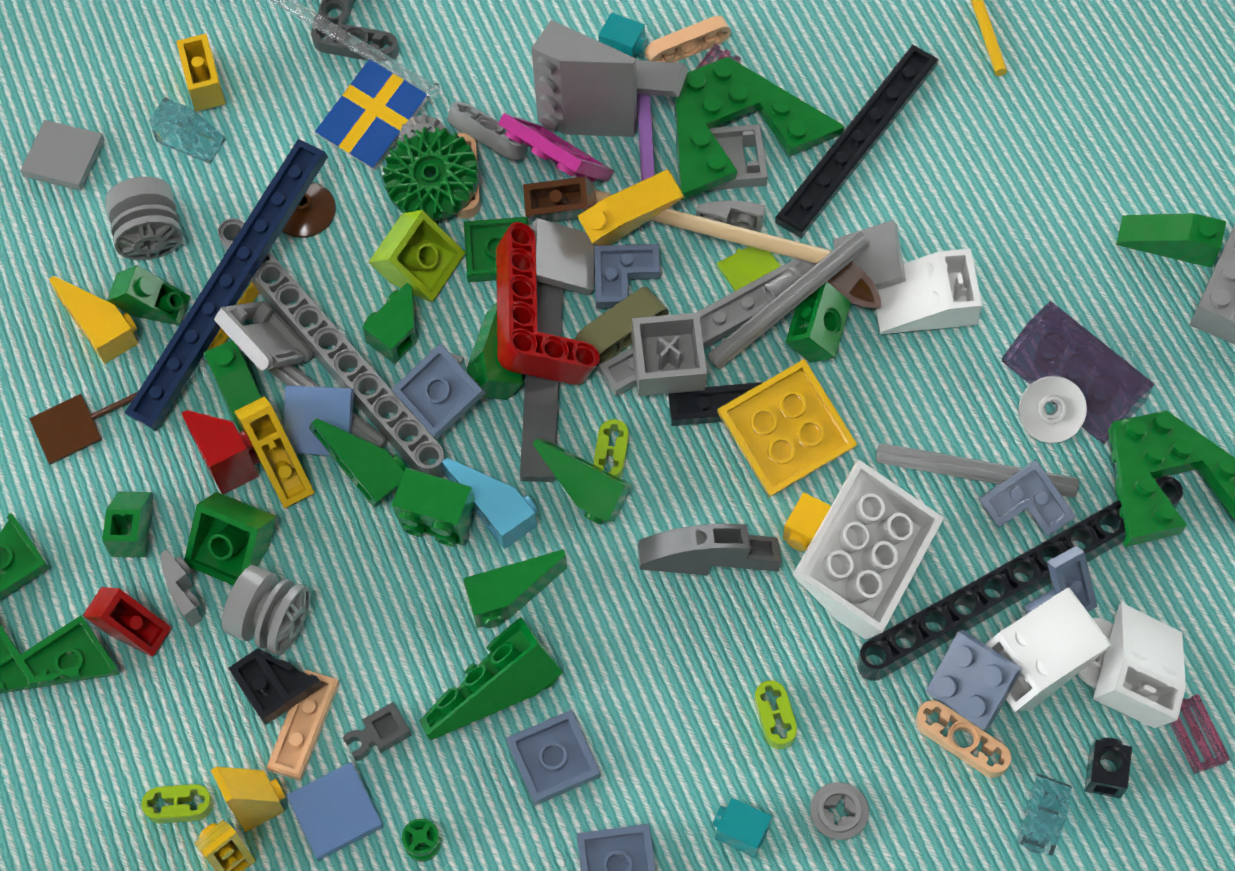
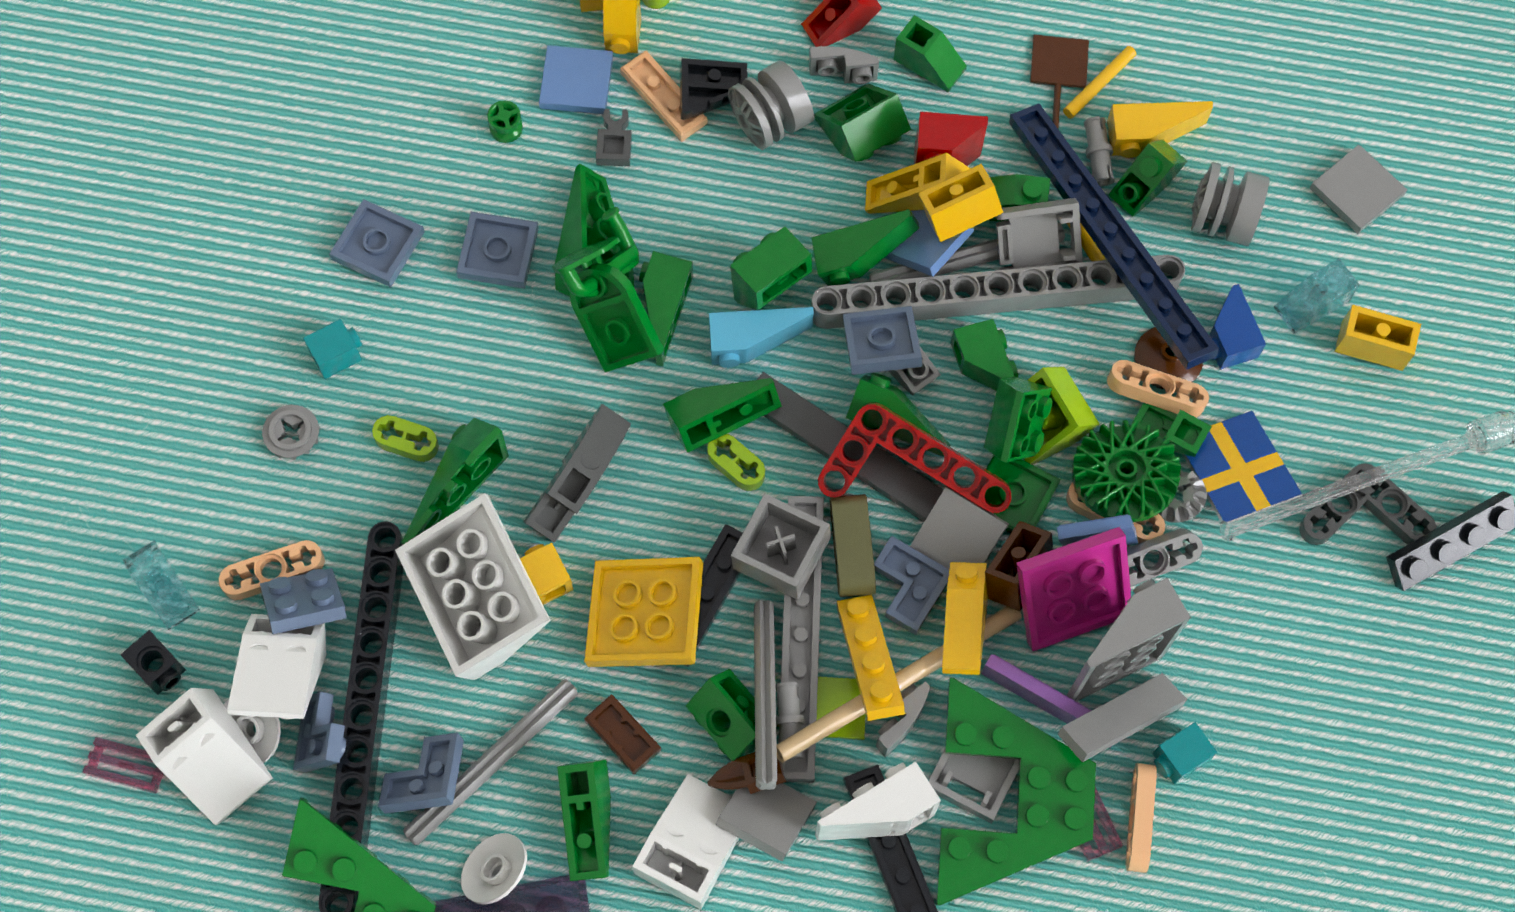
camera: 120 degrees right, 5 degrees up
none -> green wedge [401,418,509,545]
none -> green plate [552,207,665,373]
none -> green slope [557,759,611,881]
none -> reddish brown plate [584,694,661,775]
none -> white slope [815,762,941,841]
none -> yellow plate [837,594,905,721]
none -> yellow brick [918,163,1003,242]
none -> green slope [984,377,1052,462]
none -> medium blue tile [1057,514,1138,547]
none -> yellow bar [1063,46,1137,119]
none -> light grey pin [1084,116,1115,187]
none -> light nougat beam [1107,360,1209,417]
none -> green slope [1130,403,1212,457]
none -> blue slope [1209,284,1266,370]

